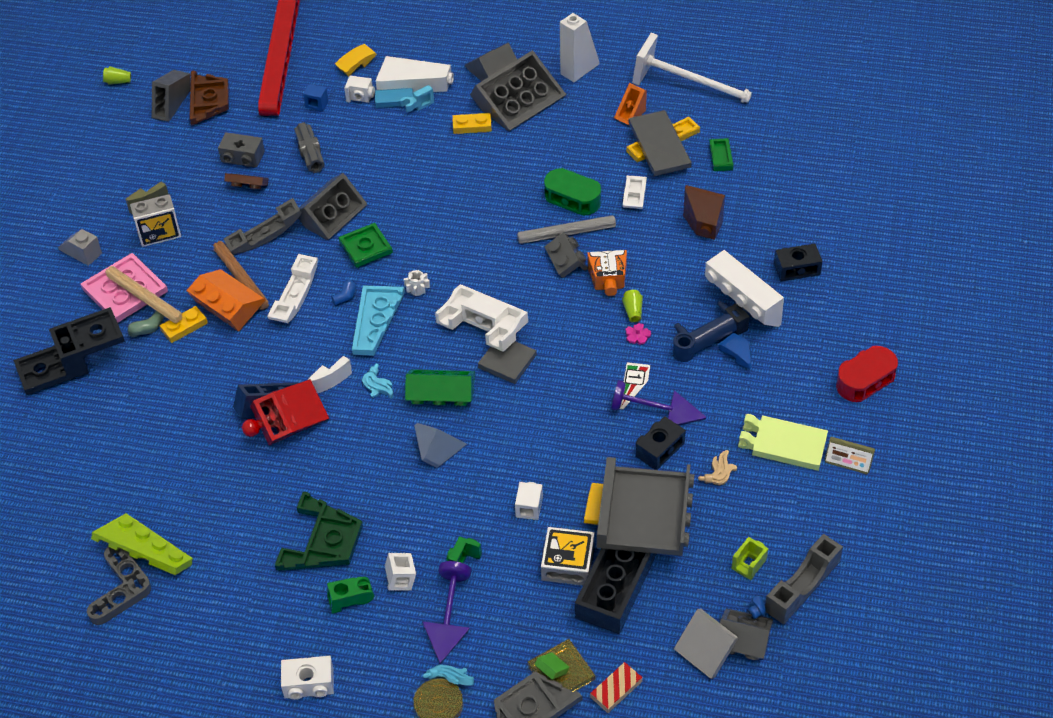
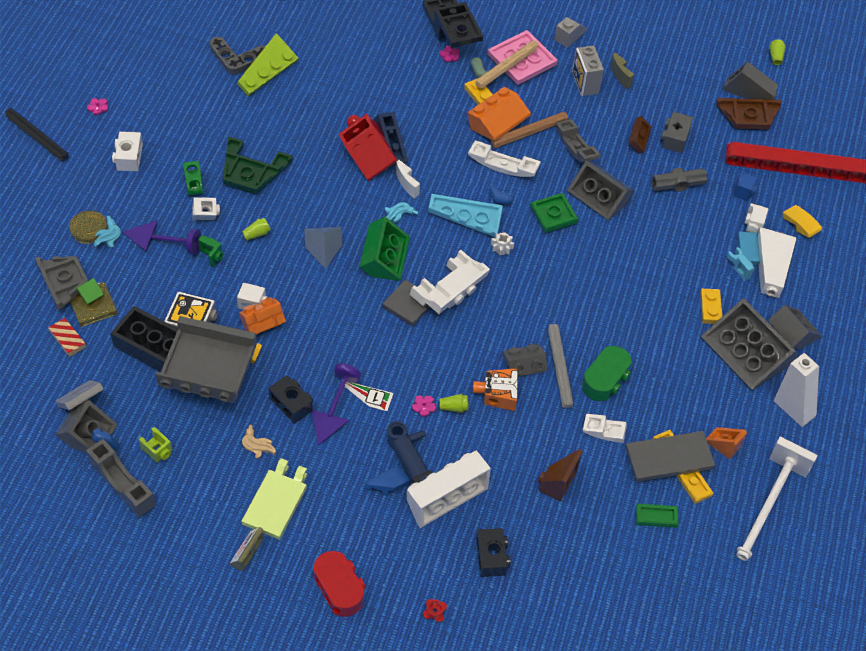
camera: 90 degrees right, 5 degrees up
none -> orange brick [239,297,286,335]
none -> lime cone [242,218,271,241]
none -> red plate [423,599,447,622]
none -> dark pink plant [439,46,460,62]

